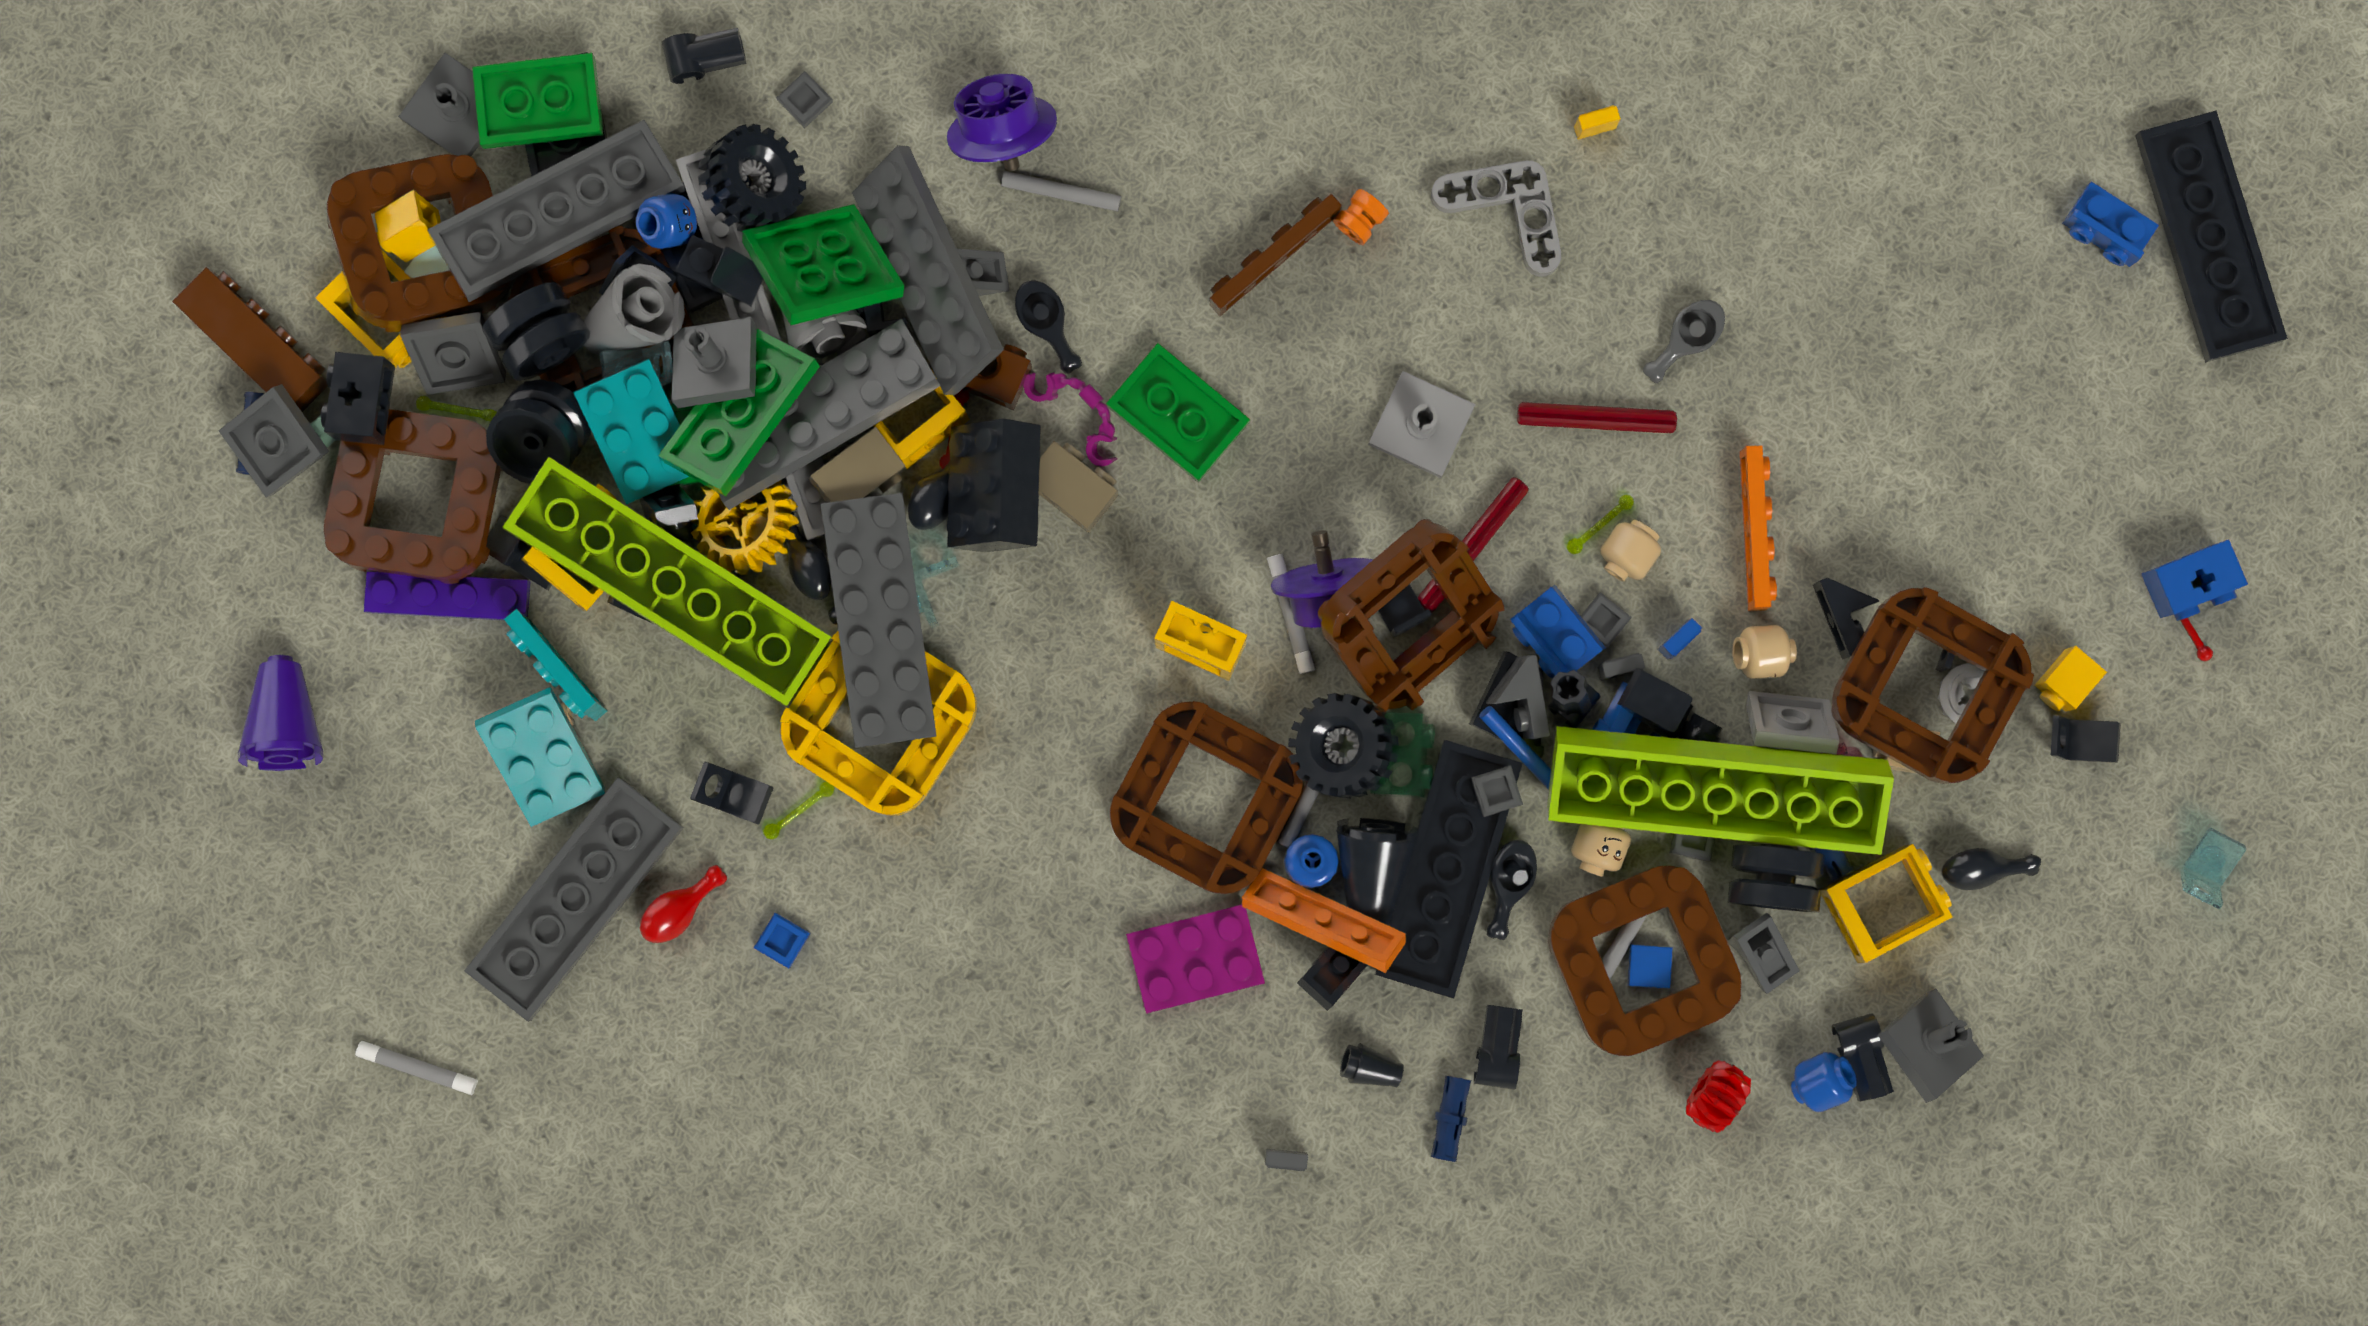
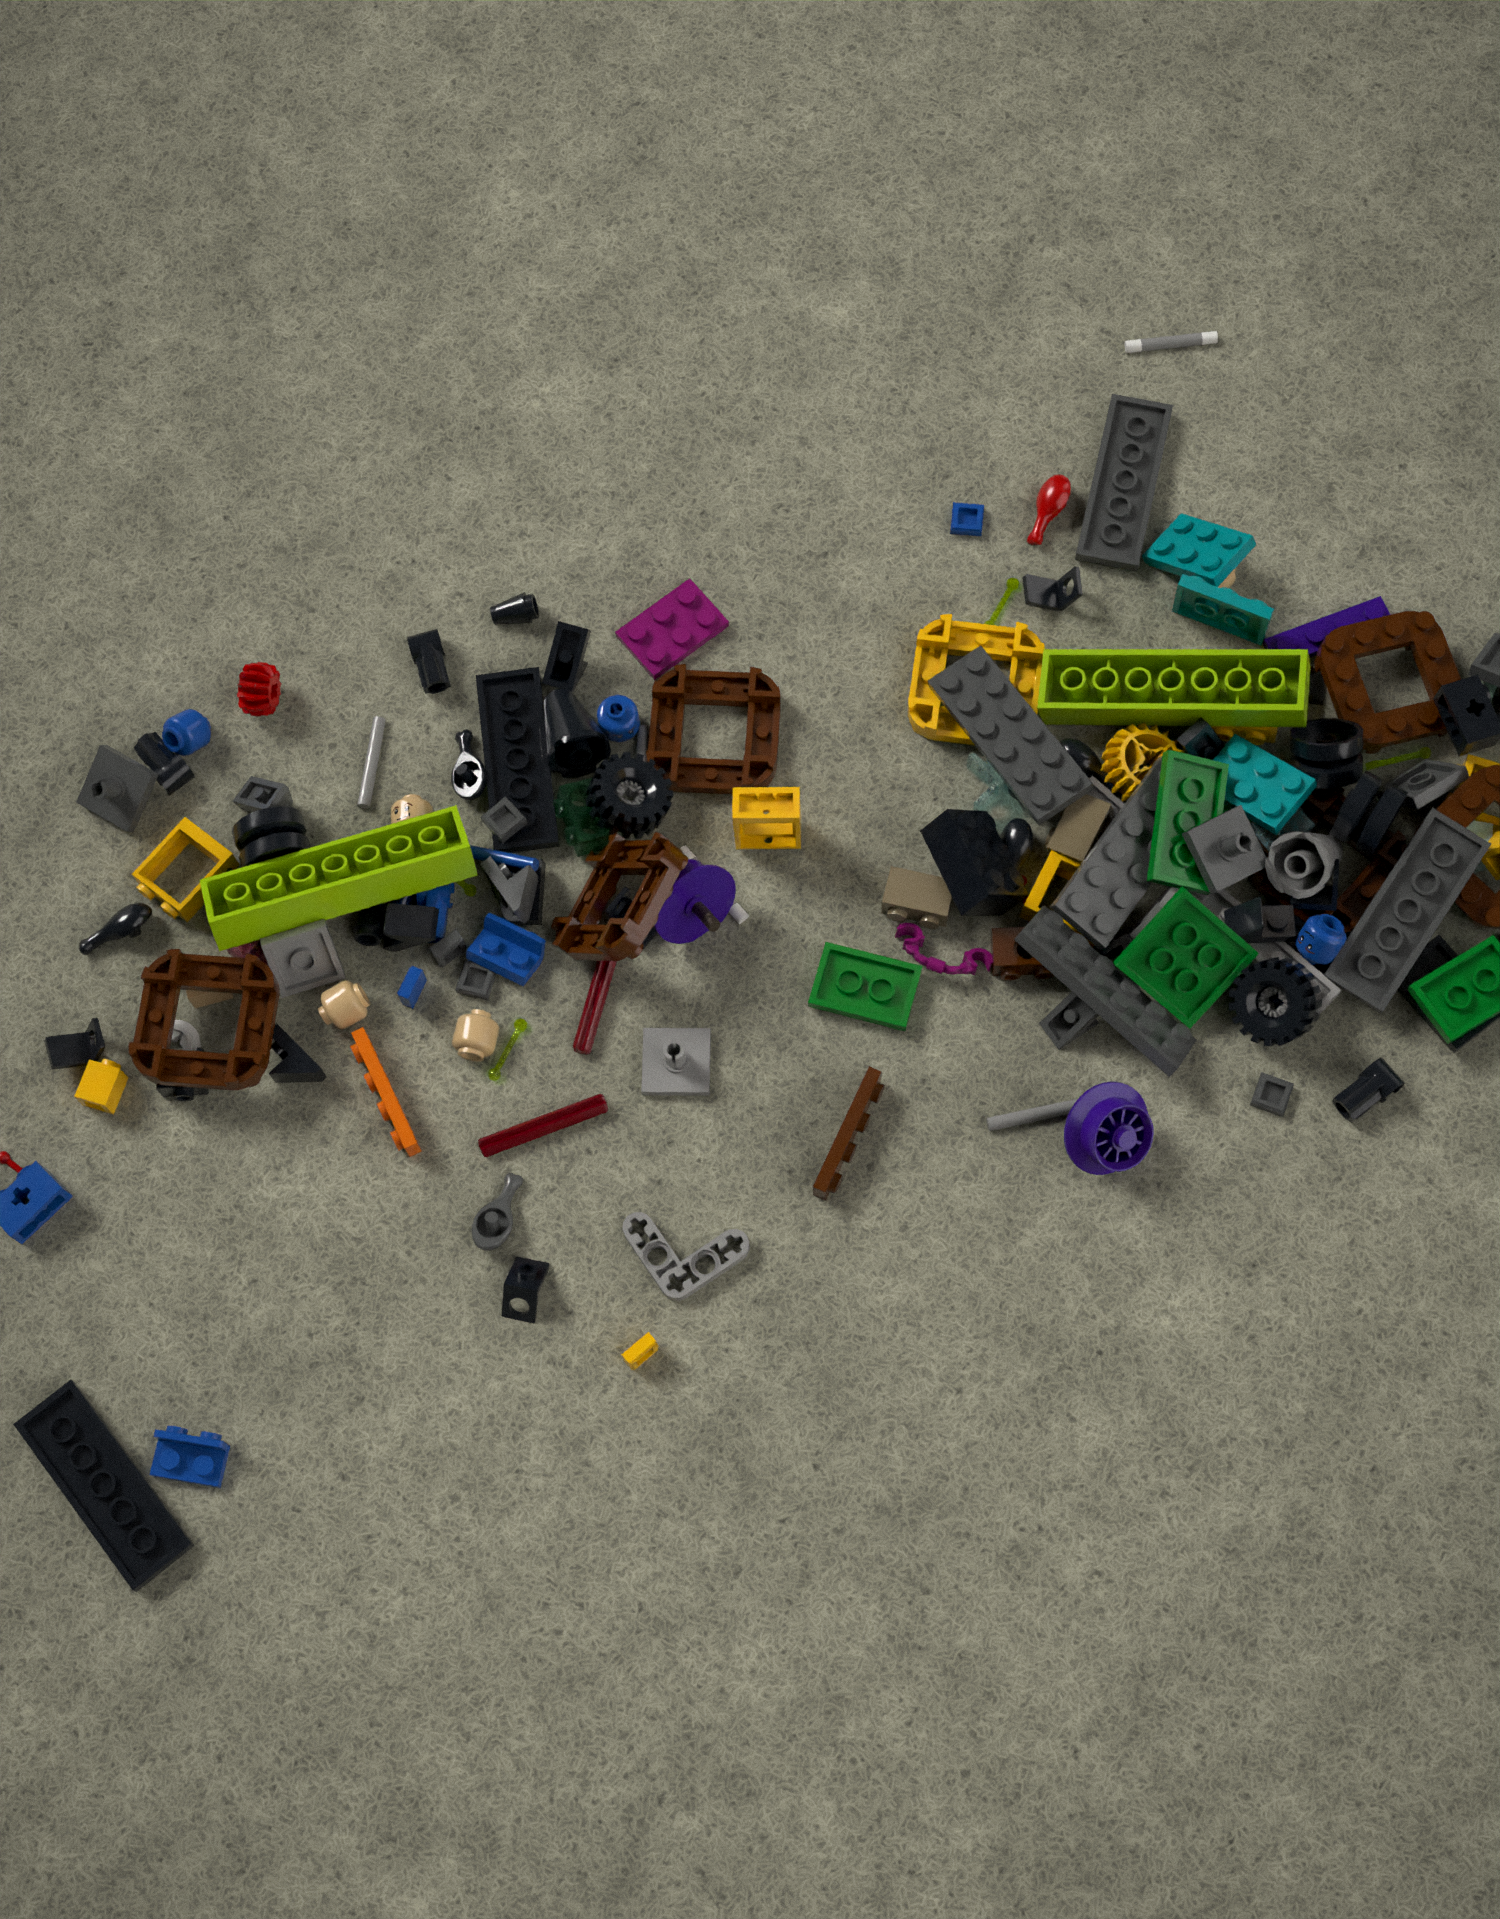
camera: 160 degrees right, 15 degrees down
dark purple cone [238,655,323,771] -> none
black piece [1015,280,1082,374] -> none
orange plate [1242,868,1406,973] -> none
dark grey tile [1265,1149,1308,1171] -> none
orange wheel [1333,189,1389,246] -> none
dark blue pin [1430,1075,1472,1162] -> none
black piece [1547,670,1601,728] -> none
reddish brown plate [1548,865,1741,1056] -> none
blue tile [1628,945,1673,988] -> none
none -> black bracket [501,1257,549,1324]

